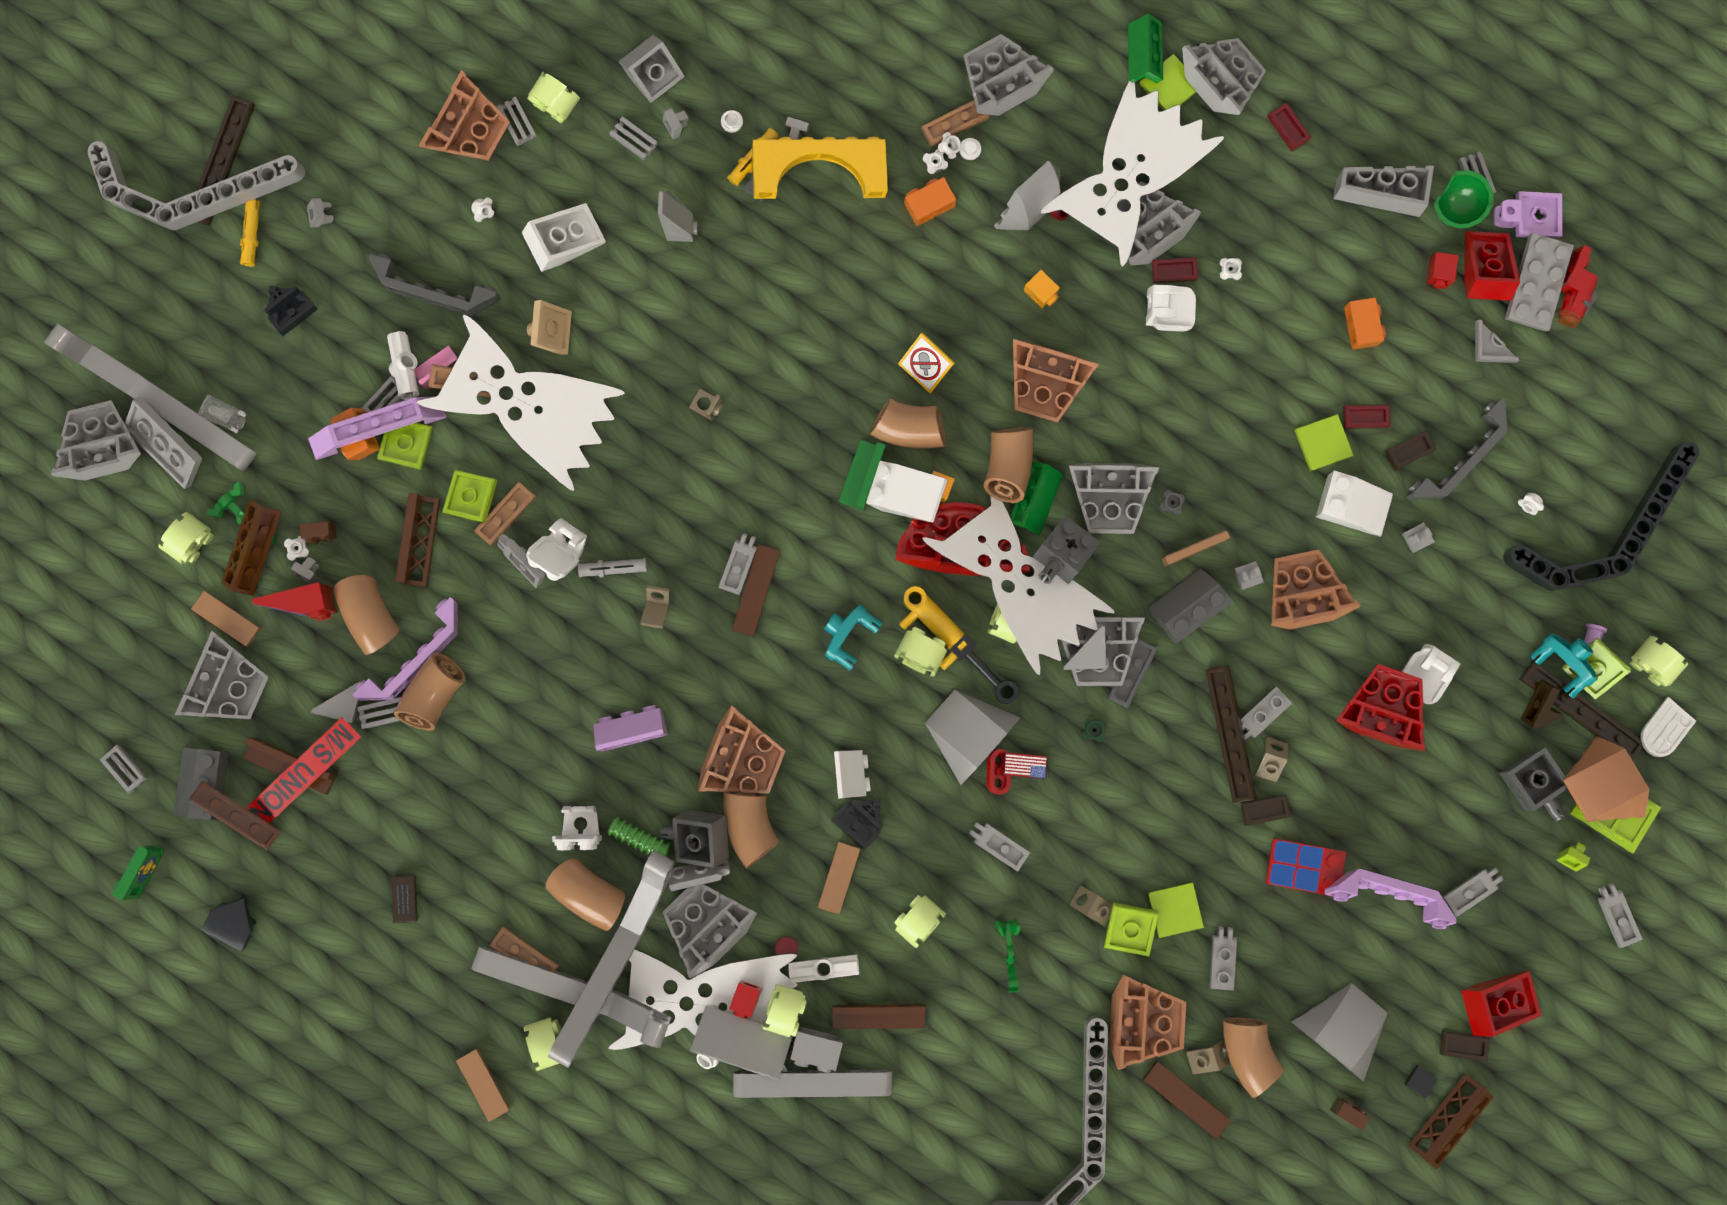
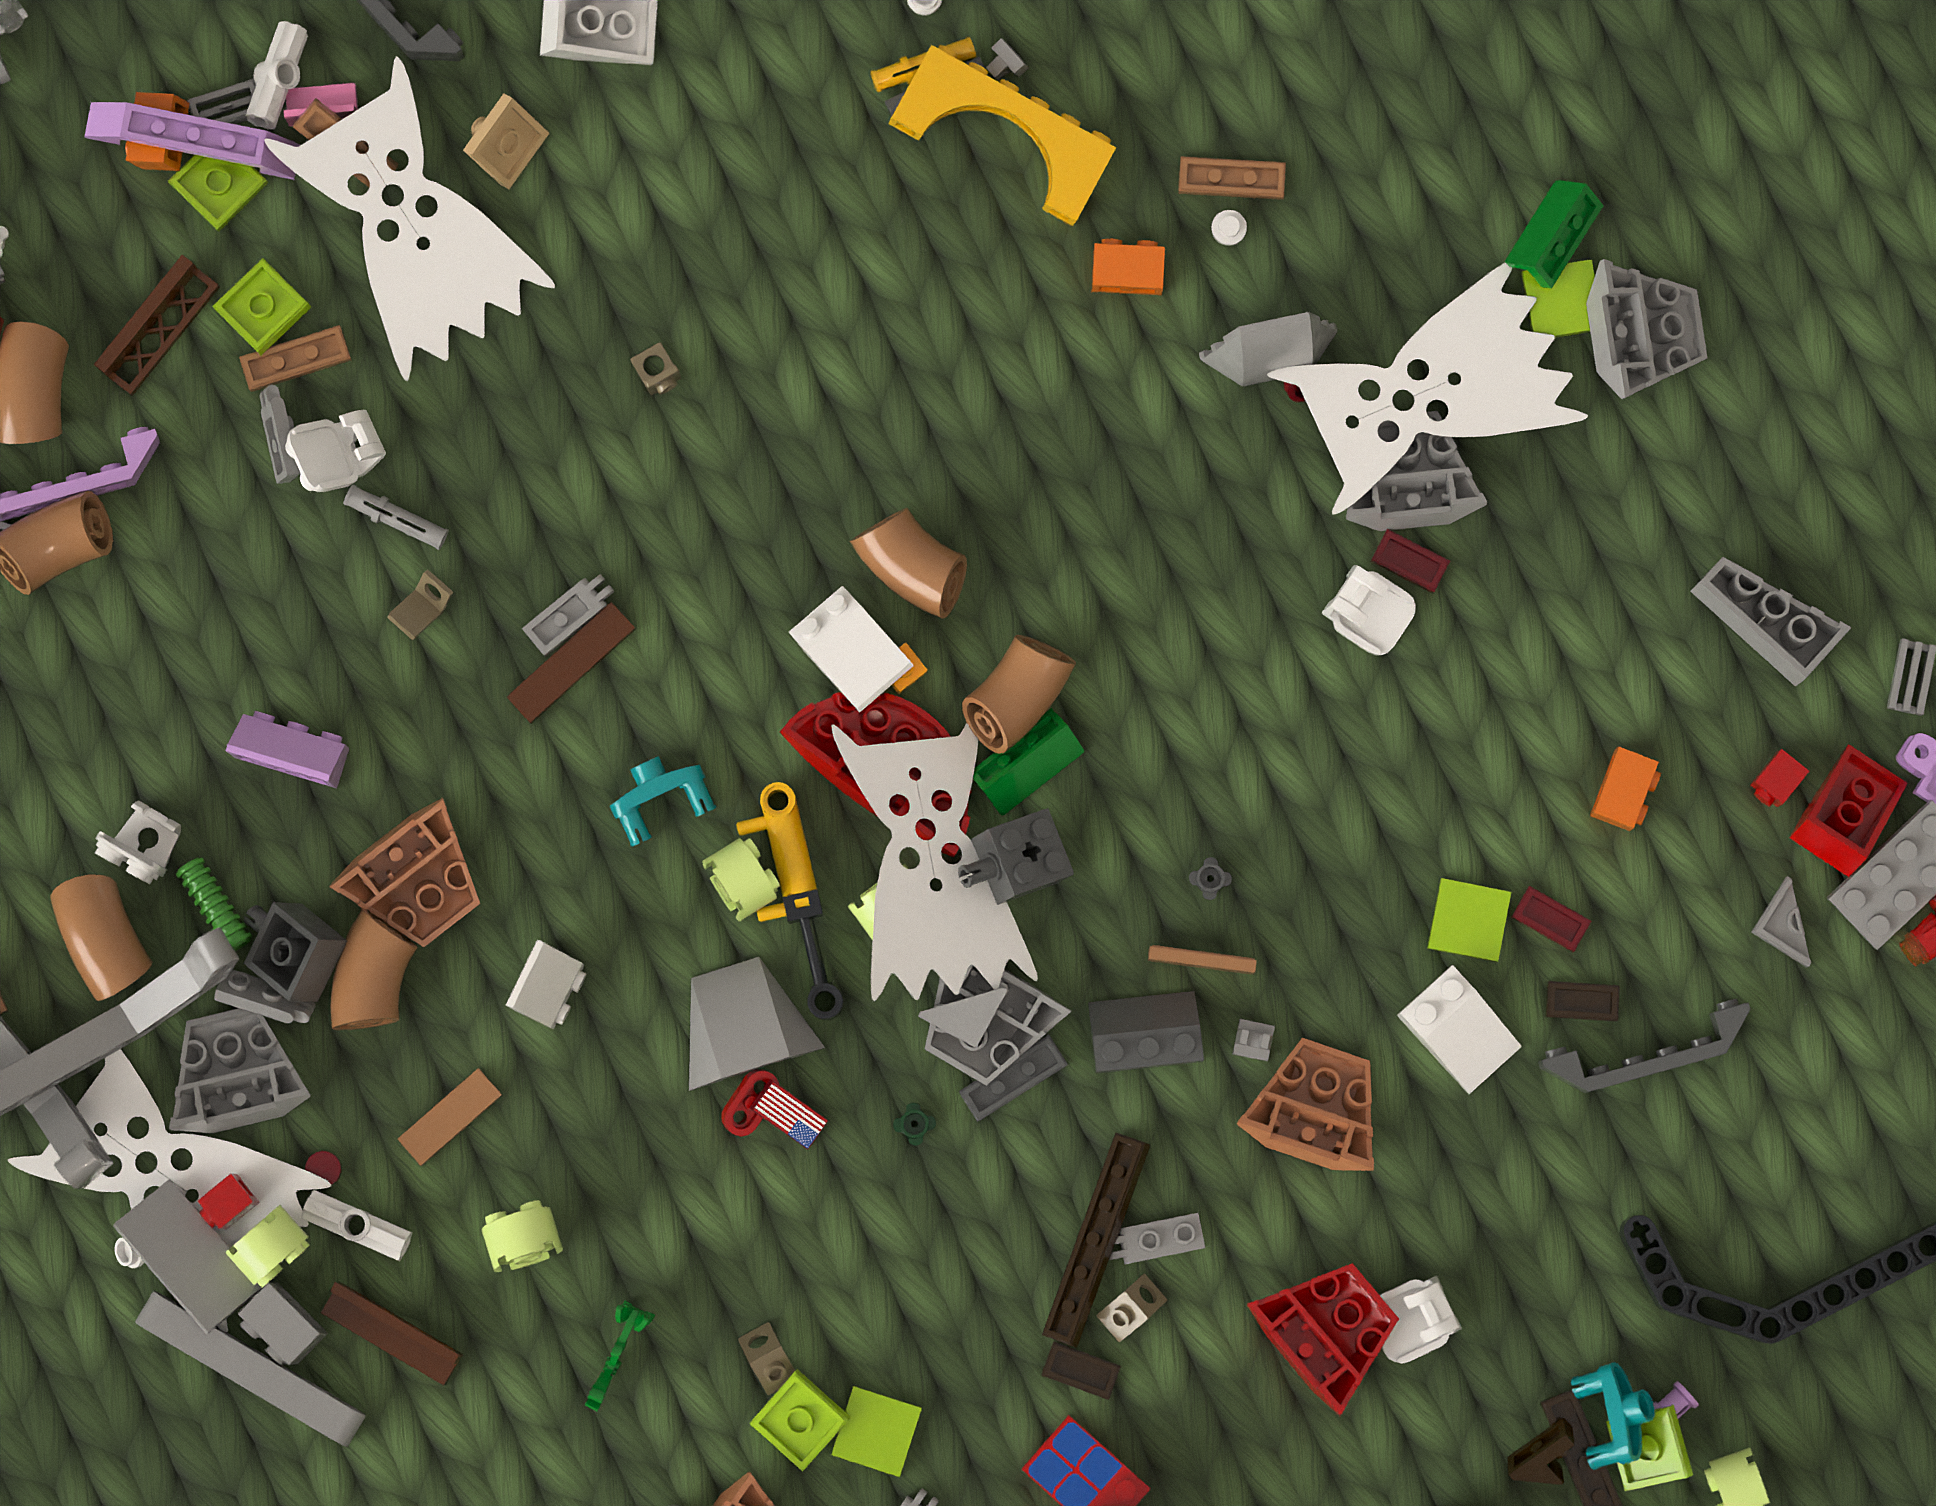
camera: 30 degrees right, 0 degrees up
reddish brown piece [299,521,337,544] -> none
light grey wedge [658,191,698,242] -> none
black slope [831,799,882,850] -> none
green panel [839,440,886,511] -> none
piece [898,333,955,393] -> none
white plate [923,149,948,174] -> none
white plate [938,132,961,159] -> none
light grey wedge [963,34,1054,116] -> none
light grey hinge [969,822,1030,872] -> none
nougat wedge [1013,339,1099,422] -> none
light orange brick [1024,270,1060,309] -> none
light grey wedge [1069,463,1159,534] -> none
white plate [1220,258,1242,280] -> none
dark red tile [1267,102,1311,152] -> none
light grey tile [1402,522,1435,553] -> none
green cylinder [1434,170,1493,228] -> none
white plate [1518,493,1544,515] -> none

